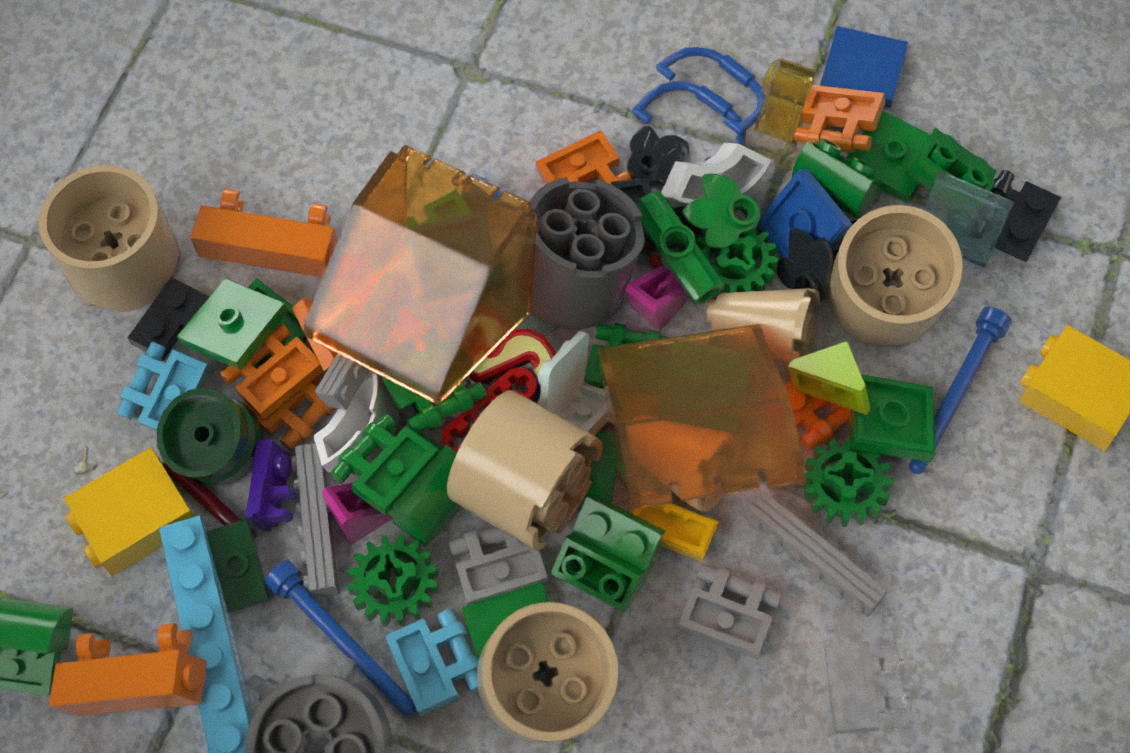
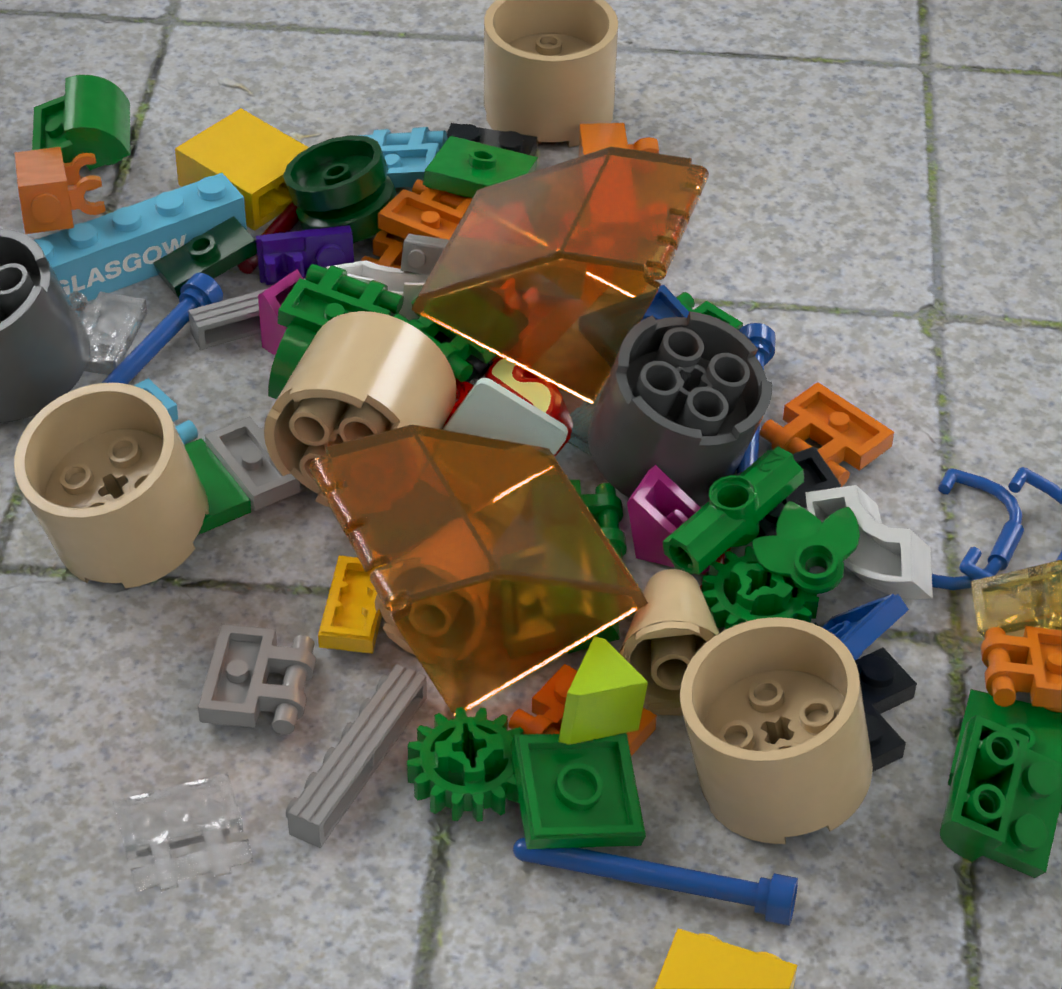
camera: 70 degrees right, 20 degrees down
green gear [347,534,439,627] -> none
green brick [550,493,666,613] -> none
black plate [627,126,689,186] -> none
green brick [792,138,884,219] -> none
clear light blue plate [924,171,1014,268] -> none
black plate [969,170,1061,263] -> none

